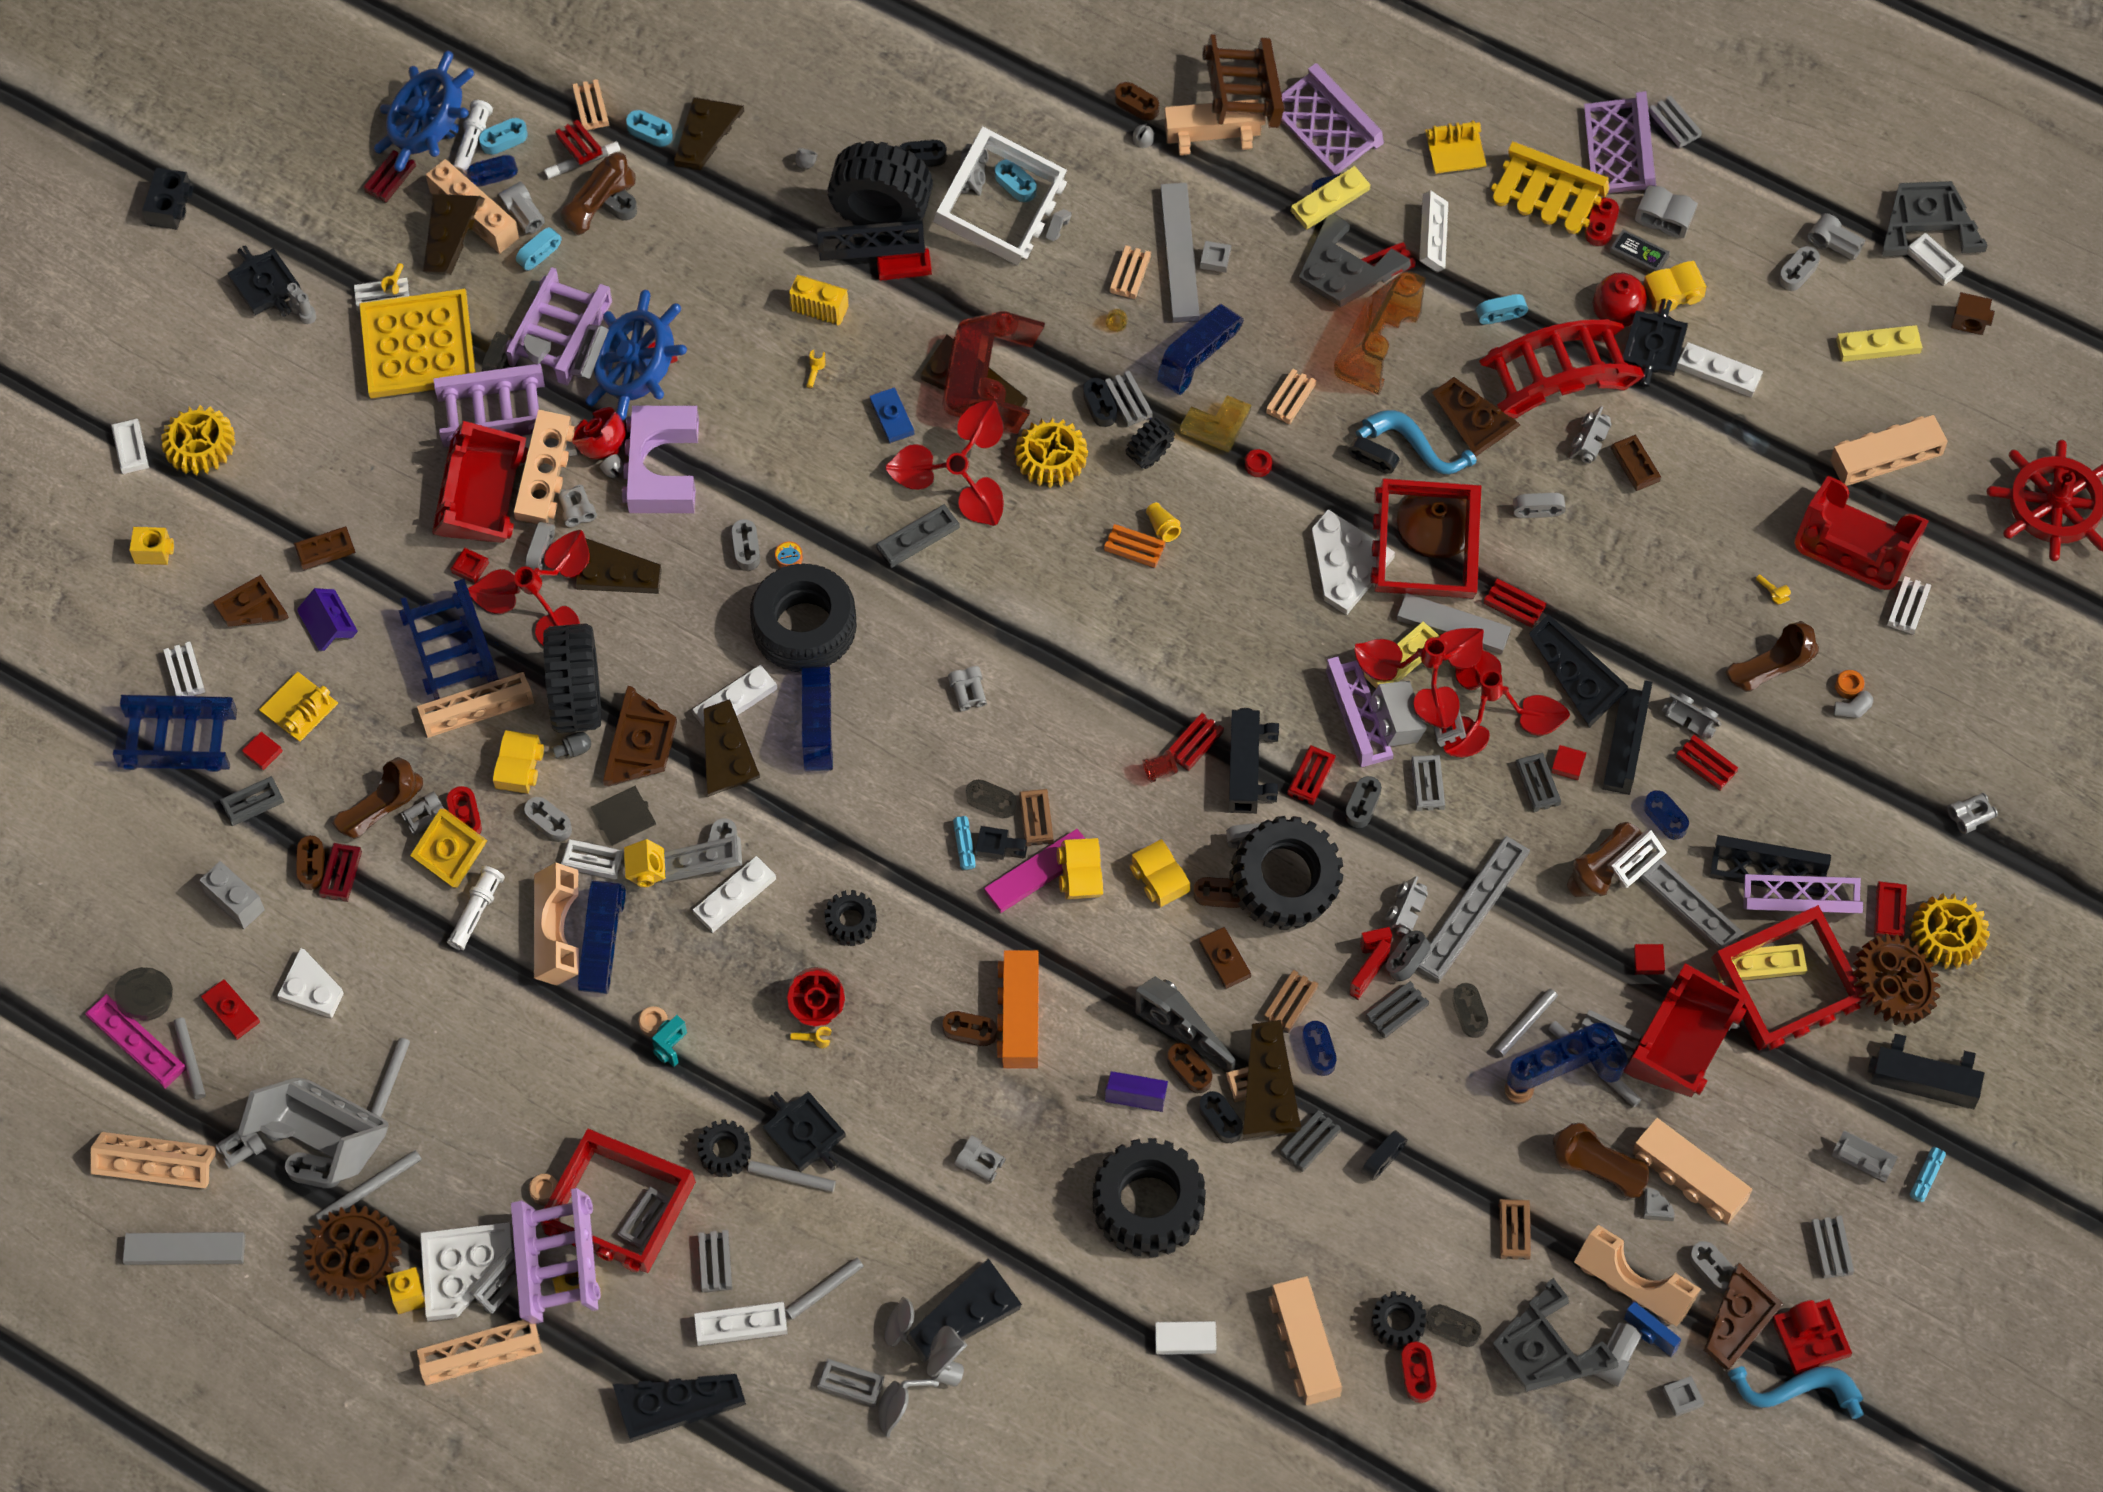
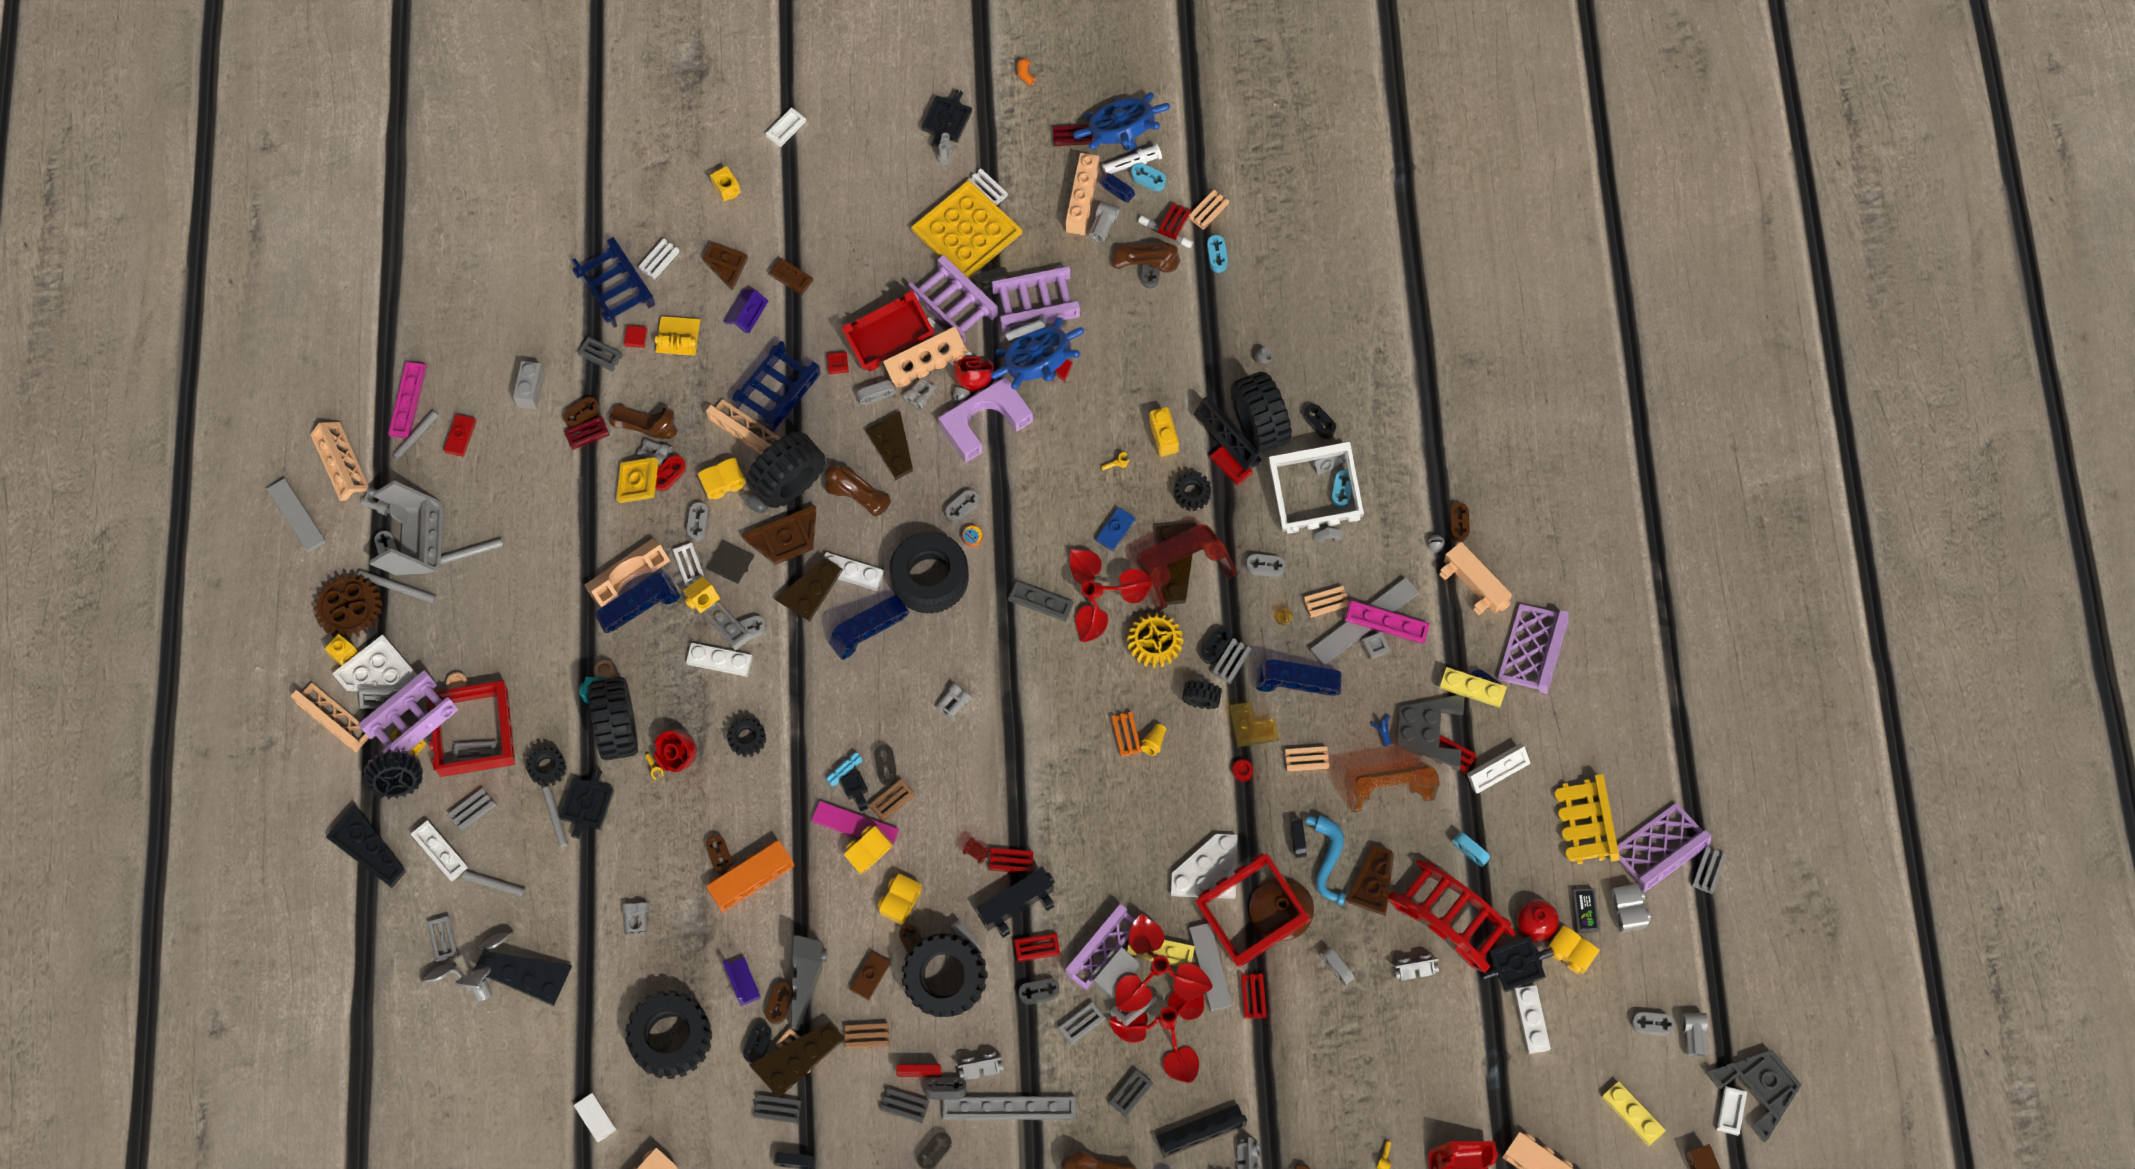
camera: 55 degrees right, 5 degrees up
clear smoke tile [114,967,173,1021] -> none
black brick [142,167,193,230] -> none
yellow gear [161,405,236,476] -> none
white wing [278,948,344,1018] -> none
yellow hand [381,263,404,294] -> none
dark brown wing [423,194,485,275] -> none
white pin [447,866,505,950] -> none
red plant [468,530,590,645] -> none
medium azure beam [516,227,562,271] -> none
light grey tile [523,334,551,364] -> none
dark brown wing [674,97,744,170] -> none
reddish brown fence [1202,34,1284,128] -> none
clear blue beam [1302,1021,1337,1076] -> none
red tile [1360,927,1392,954] -> none
yellow hinge [1425,120,1487,174] -> none
black wing [1529,614,1629,728] -> none
red tile [1551,745,1587,781] -> none
red plate [1585,197,1619,246] -> none
reddish brown plate [1611,434,1661,491] -> none
none -> black gear [364,749,423,800]
none -> black tyre [588,677,638,761]
none -> reddish brown hair [824,466,891,516]
none -> orange arm [1017,58,1036,86]
none -> black tyre [1174,471,1211,511]
none -> light grey beam [1246,554,1286,577]
none -> dark pink tile [1344,600,1430,644]
none -> blue bar [1371,714,1392,747]

